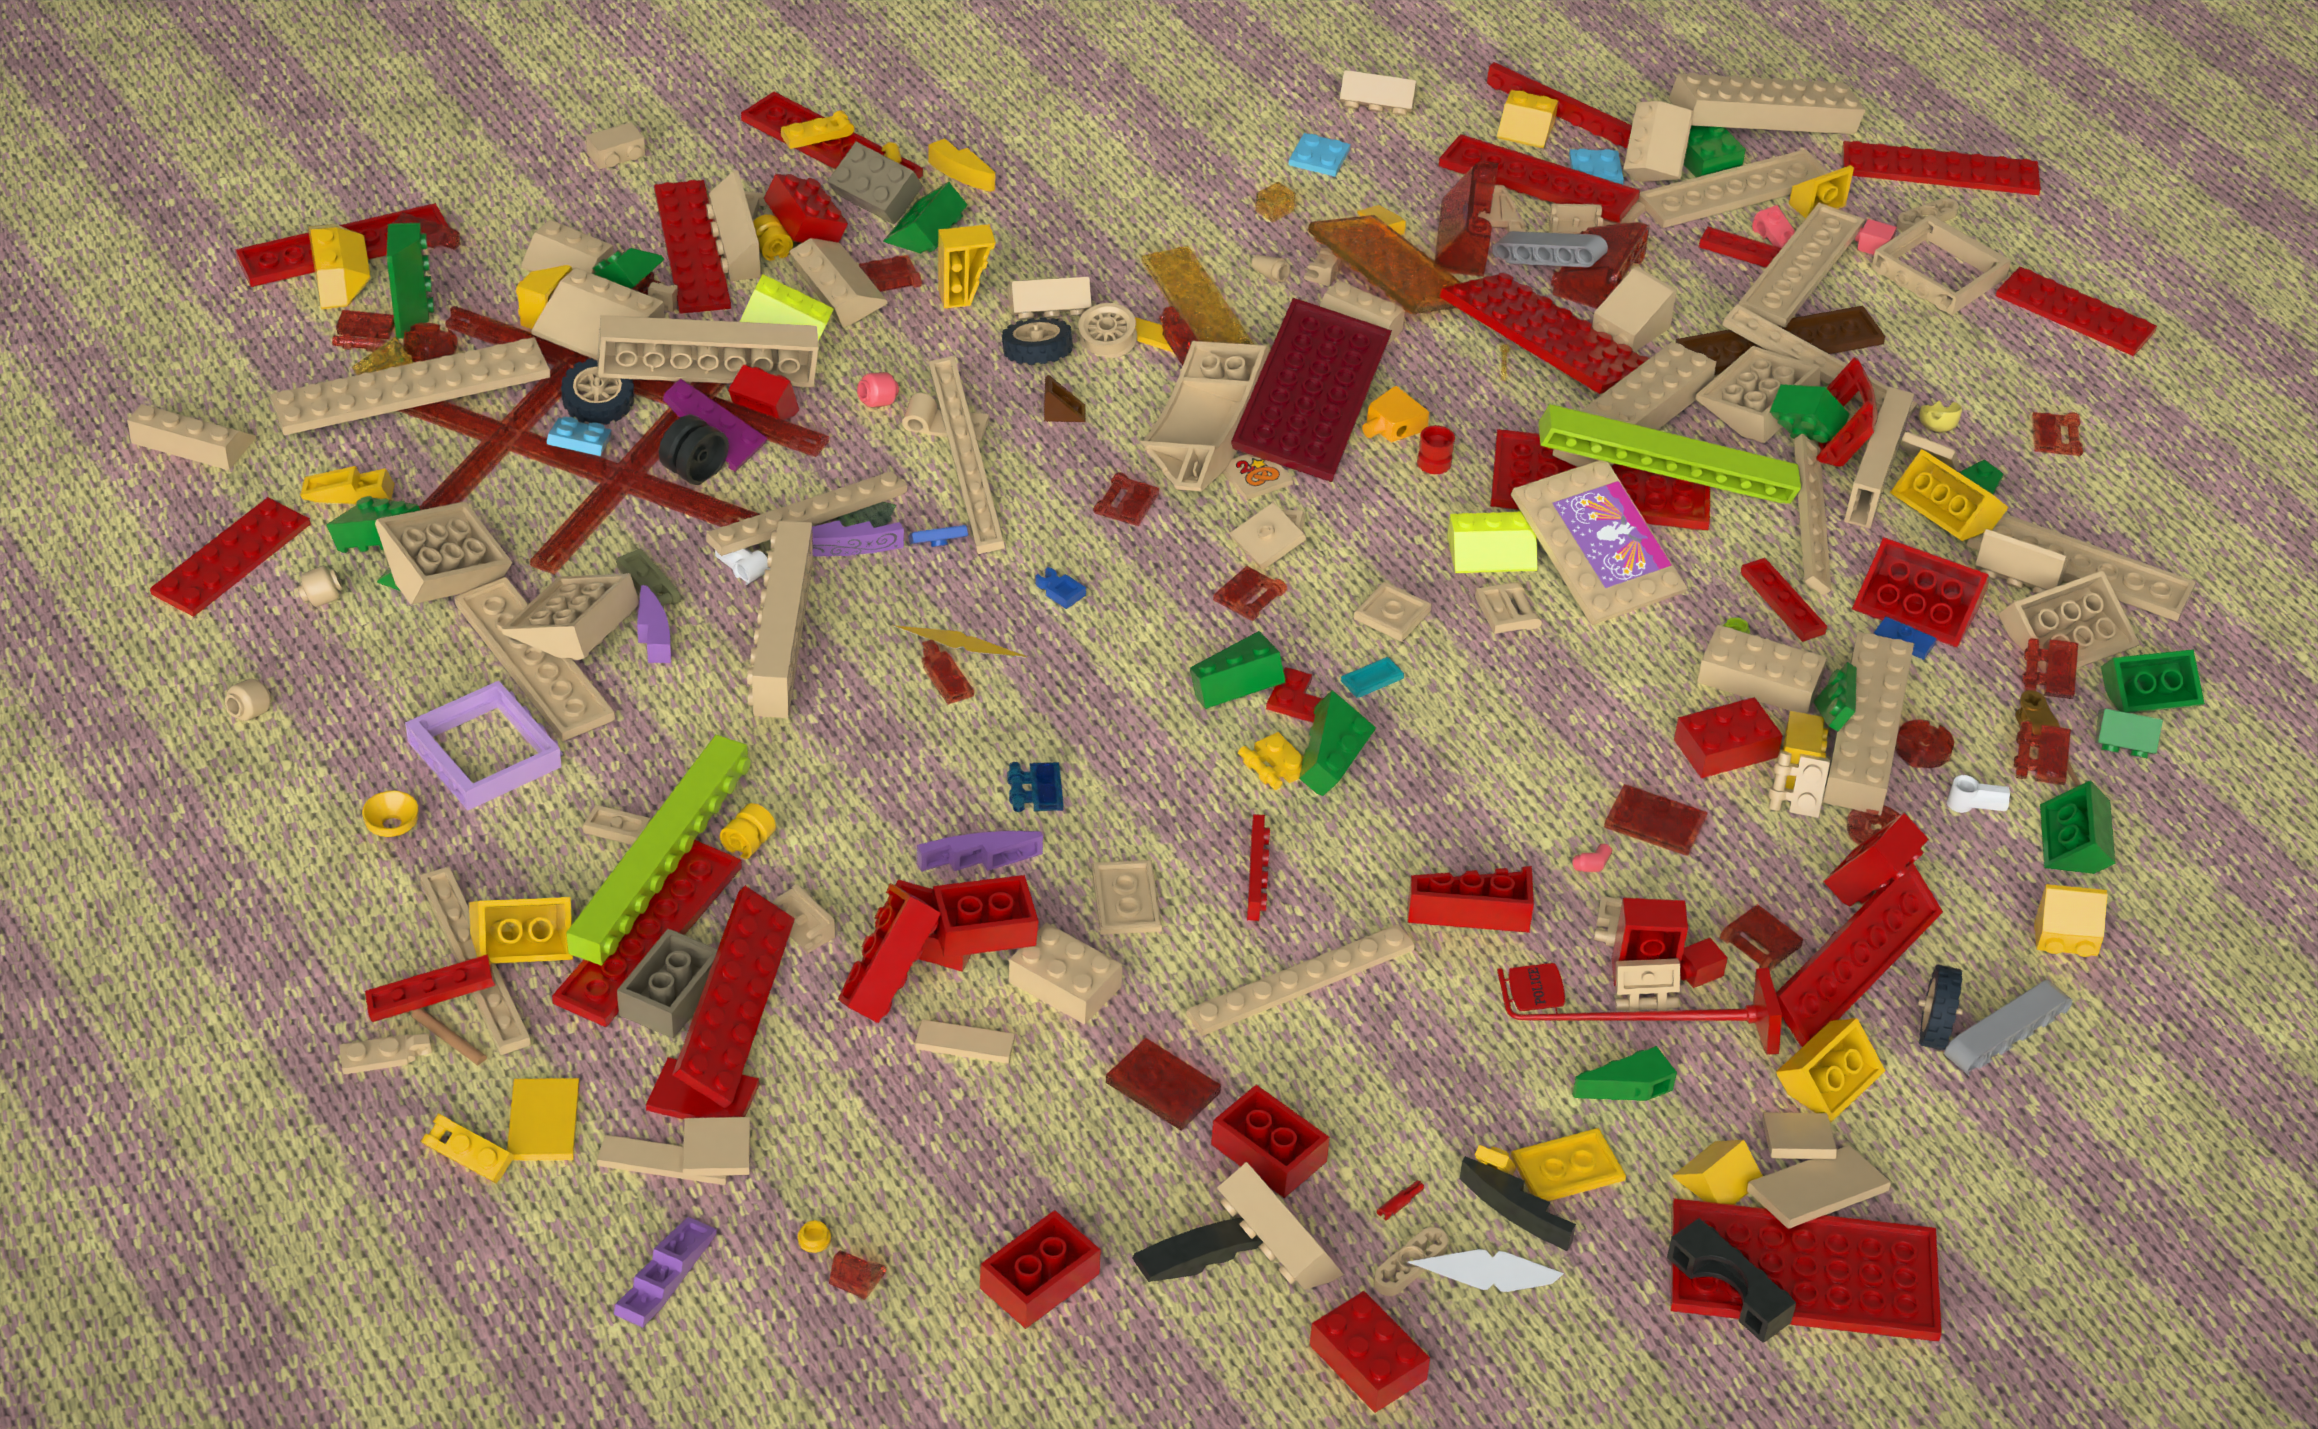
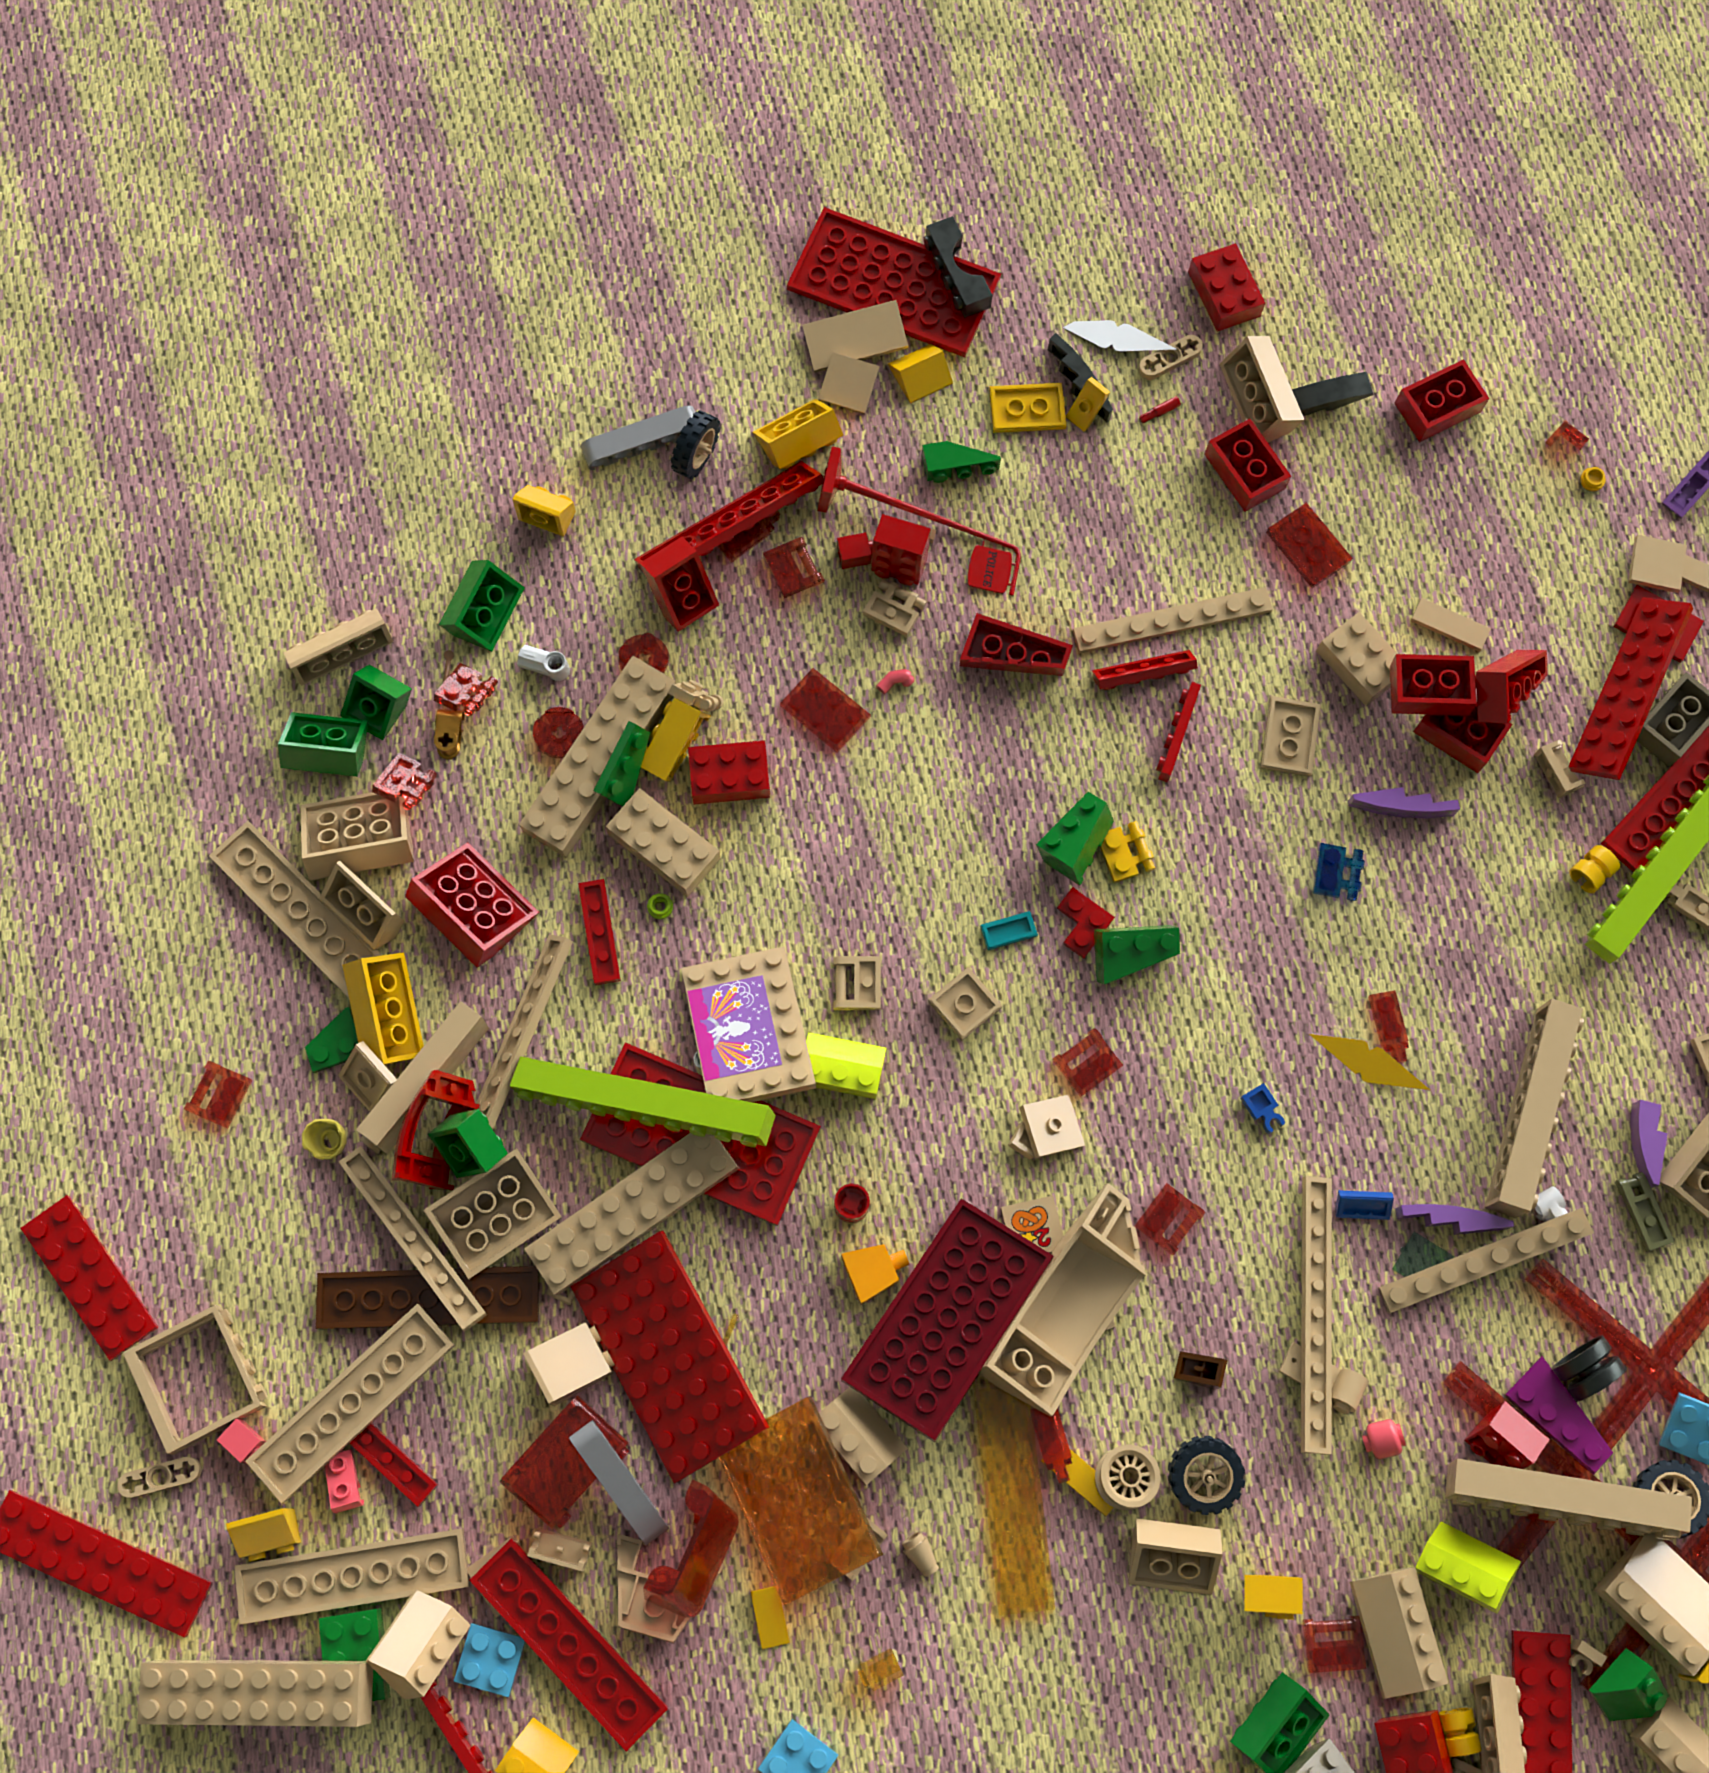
camera: 165 degrees left, 30 degrees up
blue plate [1874,617,1937,660] -> none
none -> tan slope [284,608,394,686]
none -> red plate [1092,650,1198,690]

